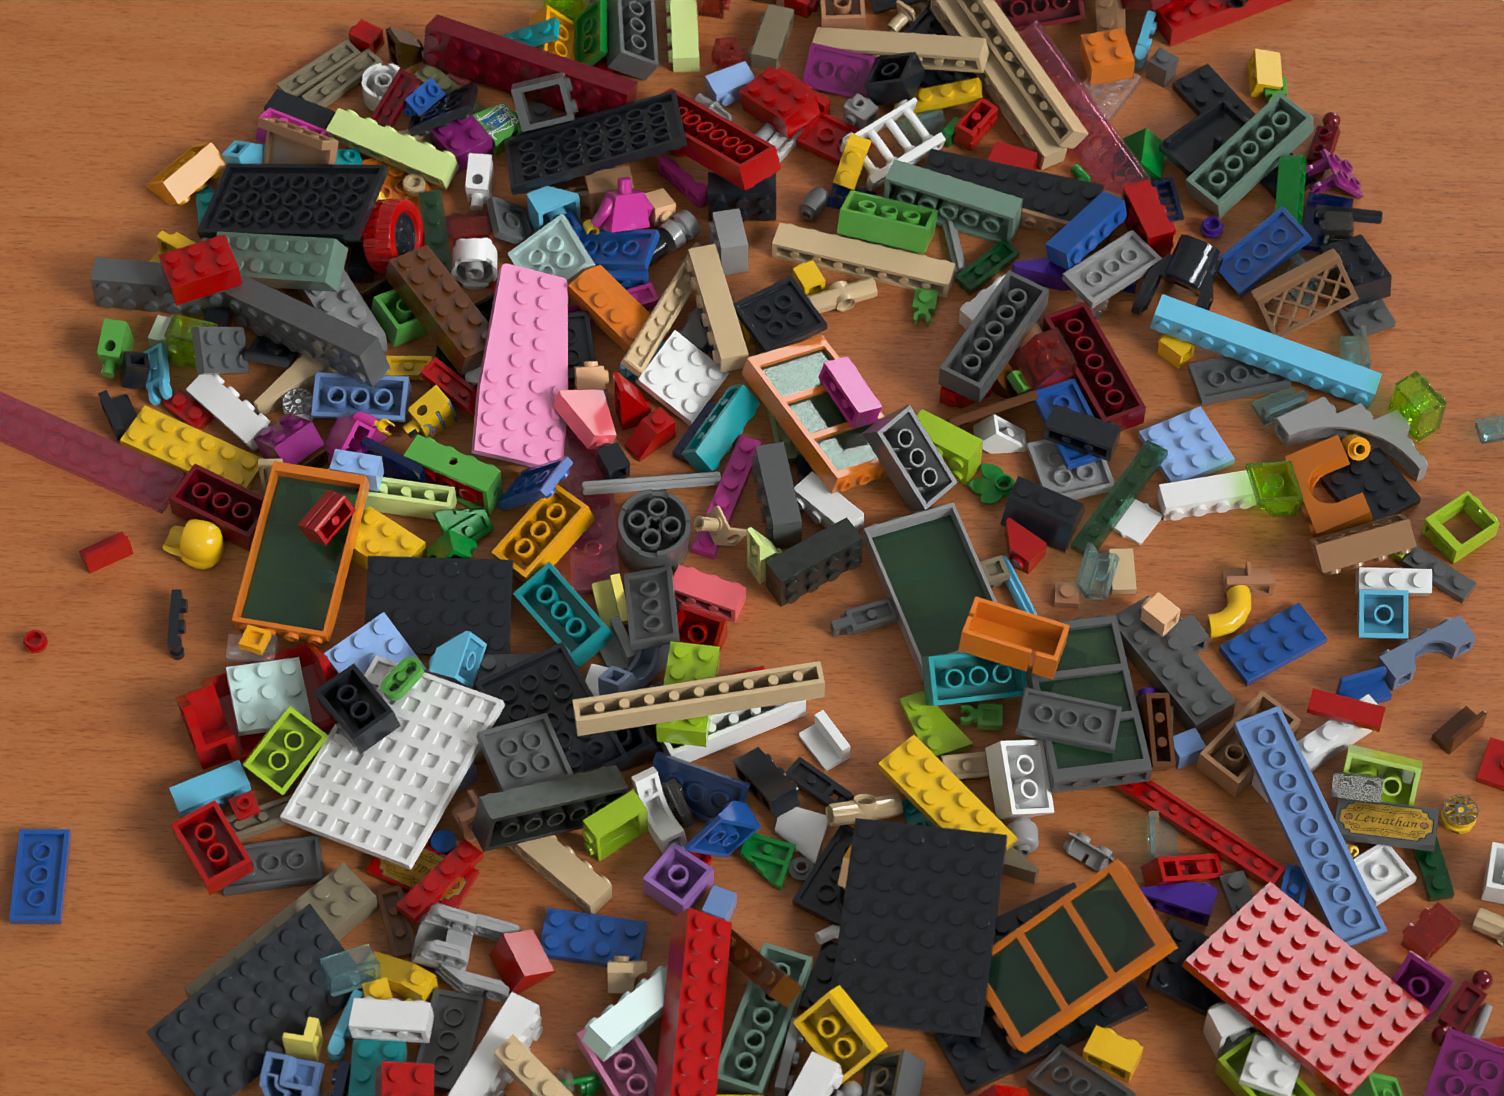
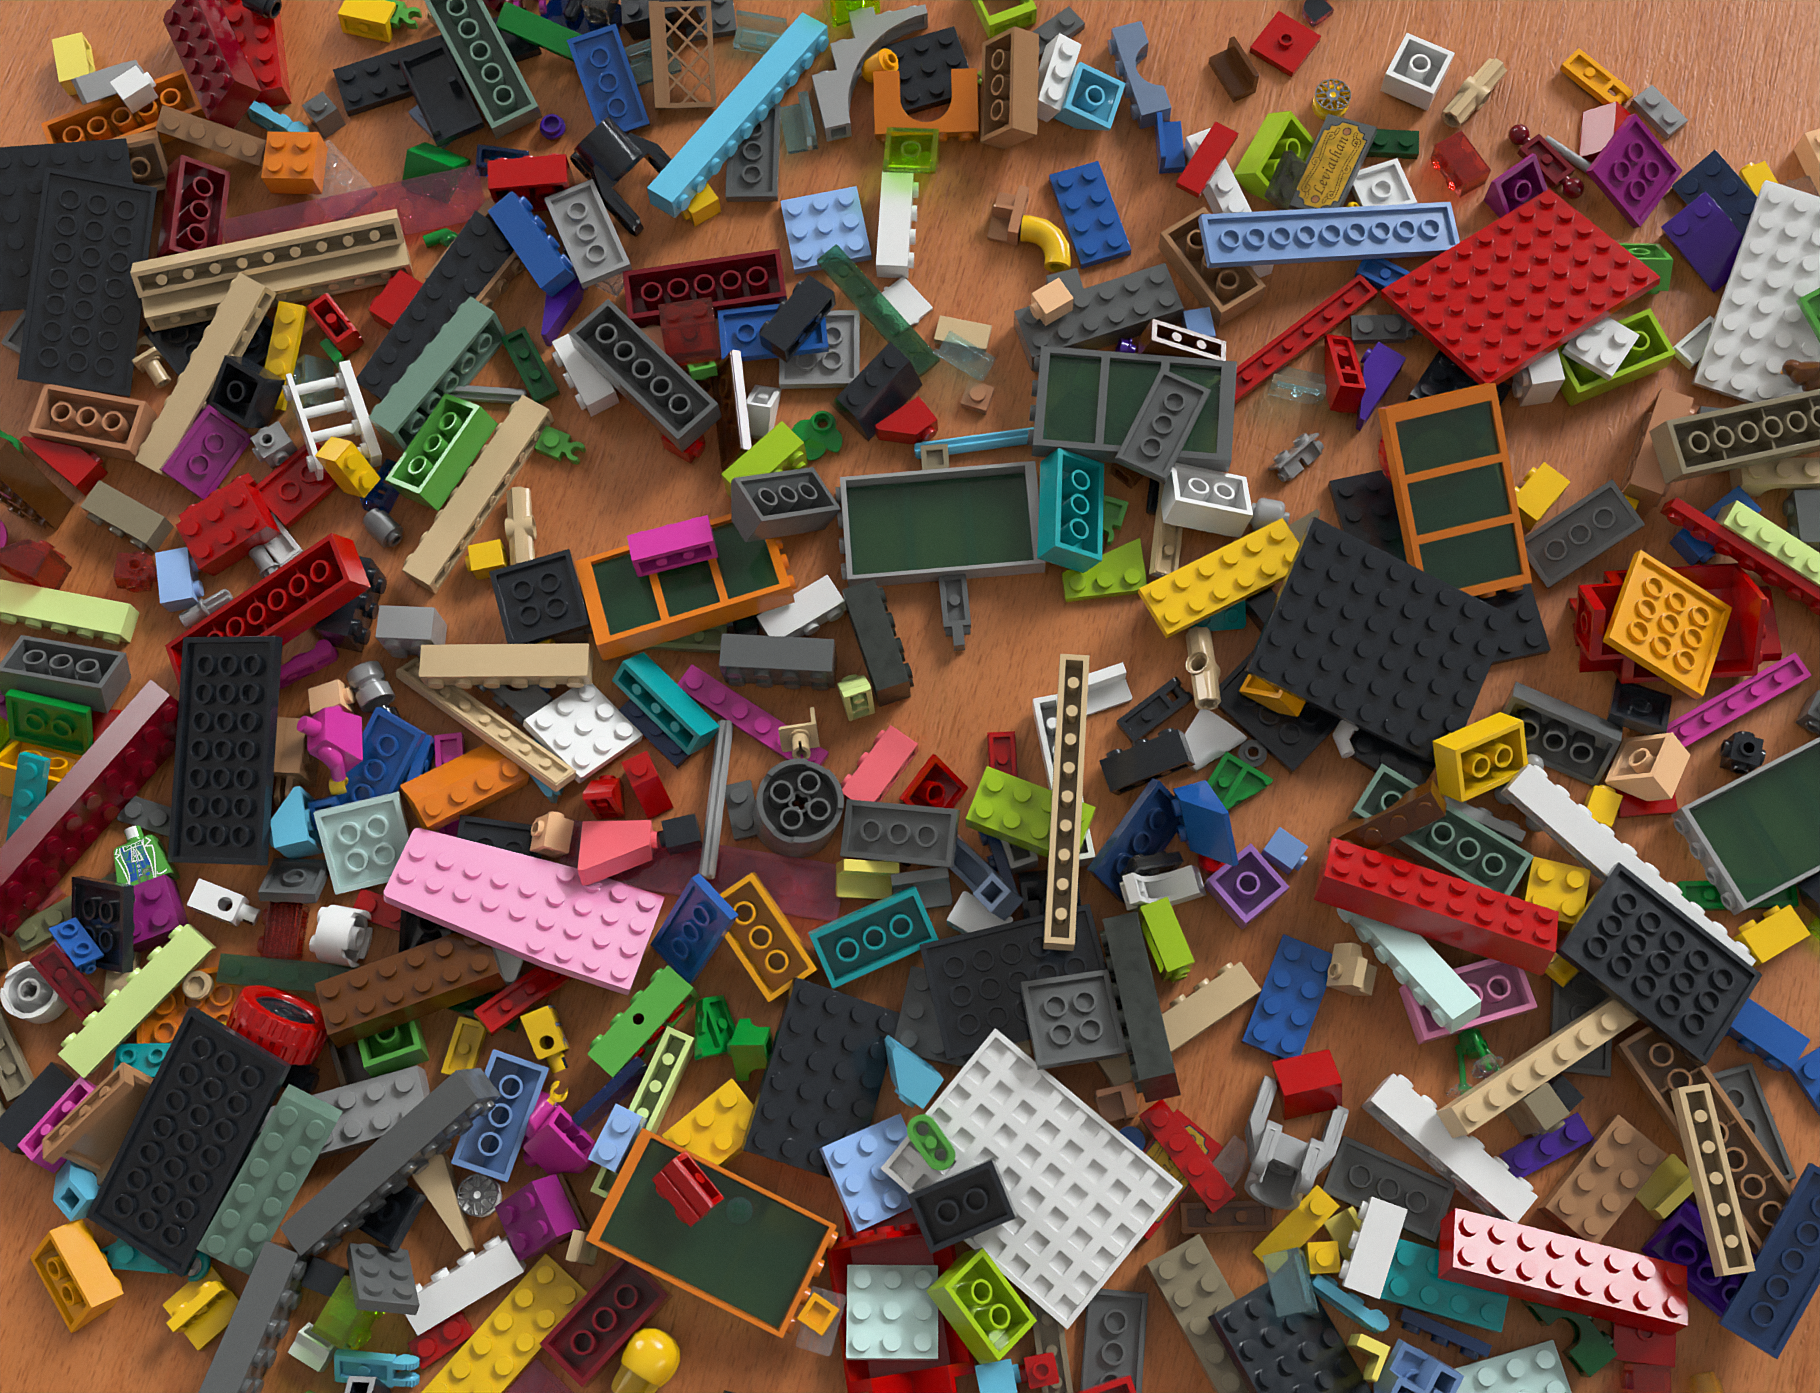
camera: 70 degrees left, 15 degrees up
red brick [159,234,243,306] -> none
dark grey window [511,72,578,132] -> none
orange piece [958,596,1070,680] -> none

